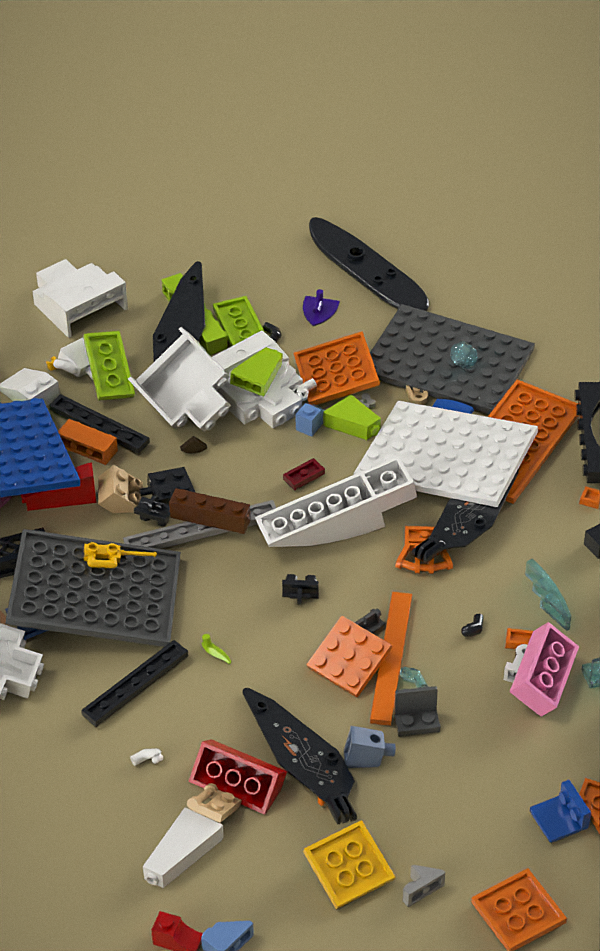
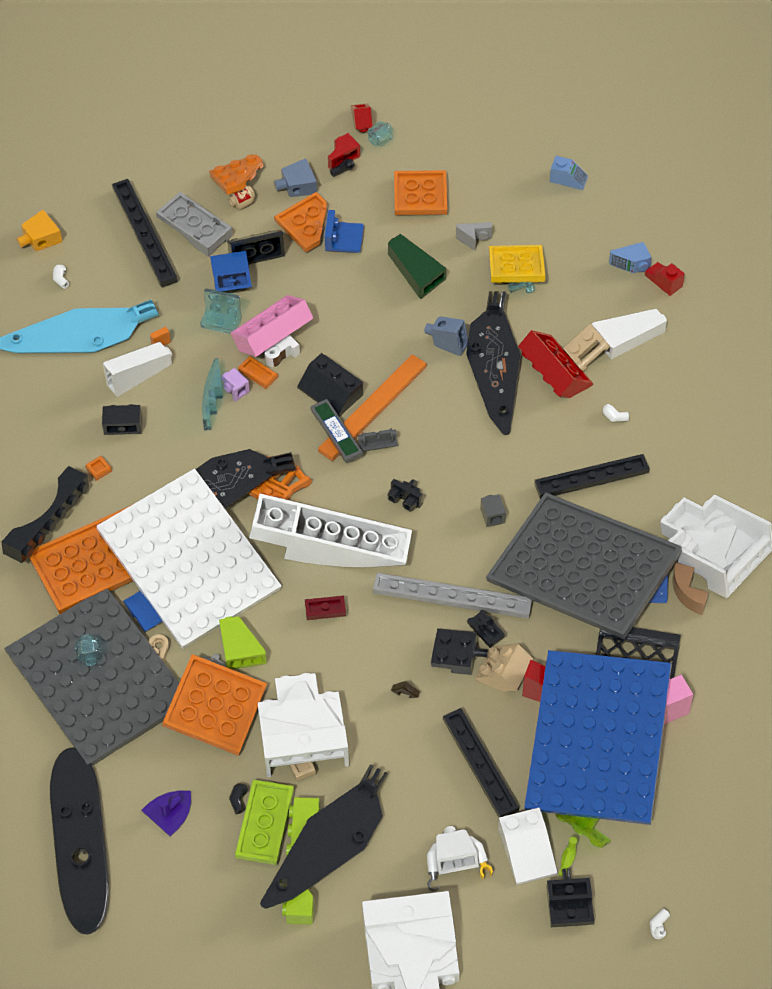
camera: 150 degrees left, 10 degrees up
orange brick [58,419,118,465] -> none
lime plate [83,331,135,401] -> none
yellow piece [84,542,157,568] -> none
white panel [128,327,231,432] -> none
reddish brown brick [169,488,251,534] -> none
lime bar [201,634,231,664] -> none
lime slope [230,347,283,397] -> none
white arm [296,378,317,401] -> none
medium blue slope [296,403,326,437] -> none
orange plate [306,616,393,698] -> none
dark grey bracket [394,686,440,737] -> none
clear light blue arm [400,667,428,688] -> none
black arm [461,614,484,637] -> none
none -> lavender brick [221,368,250,402]
none -> black slope [297,353,363,417]
none -> tile [310,399,363,463]
none -> dark green slope [388,233,446,299]
none -> dark grey brick [480,494,506,527]

